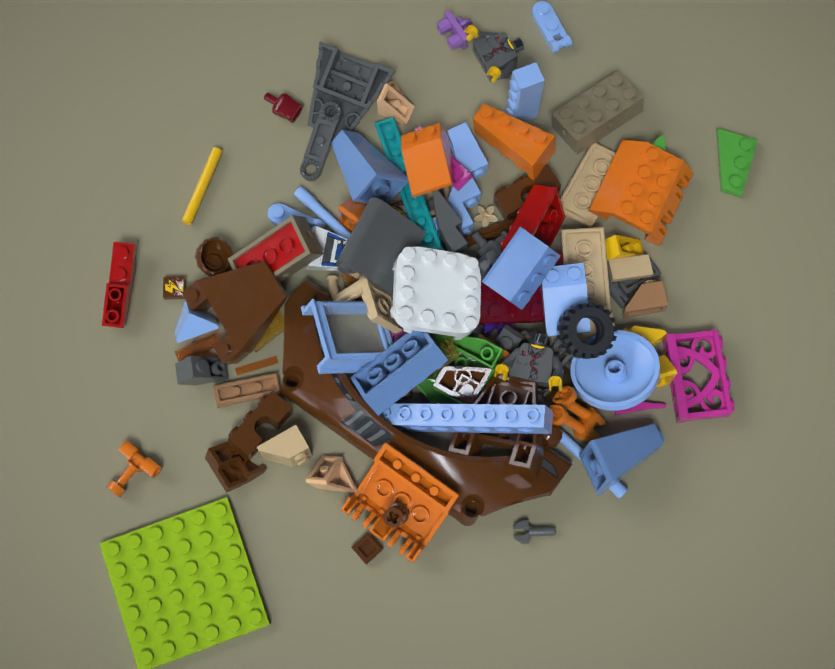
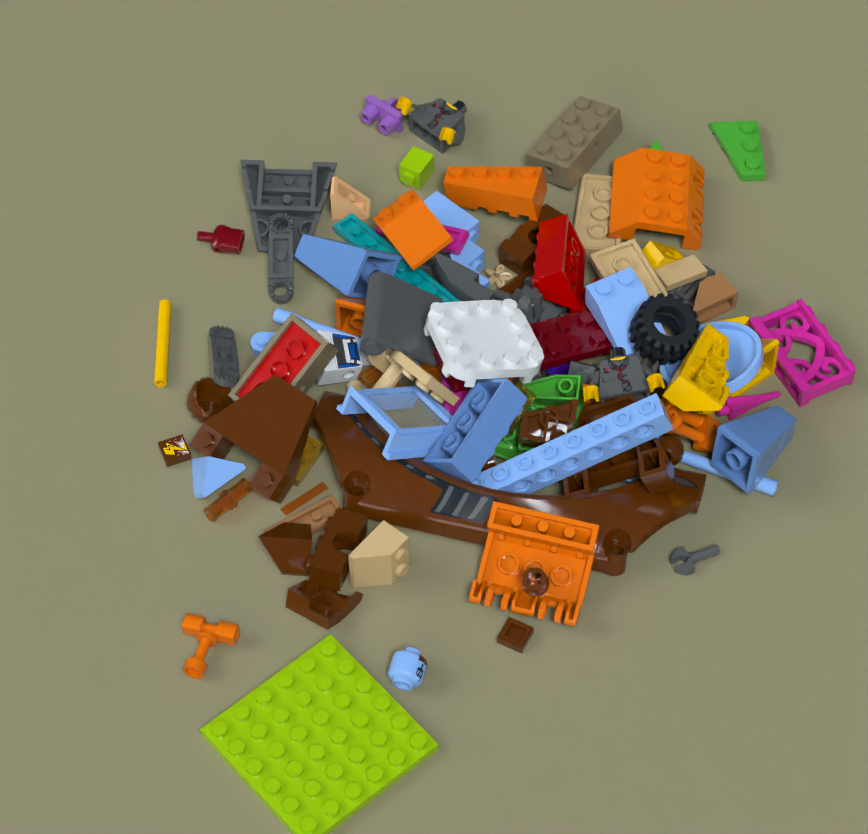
camera: 20 degrees left, 20 degrees down
red slope [102,242,136,328] -> none
dark grey slope [175,356,228,386] -> none
light nougat slope [306,455,358,493] -> none
medium blue slope [482,227,560,310] -> none
light blue wedge [505,62,545,122] -> none
light blue plate [532,1,572,53] -> none
none -> dark grey plate [208,325,240,387]
none -> reddish brown slope [258,522,312,576]
none -> light blue head [388,647,427,691]
none -> lime brick [399,146,435,190]
none -> yellow wedge [663,323,730,411]

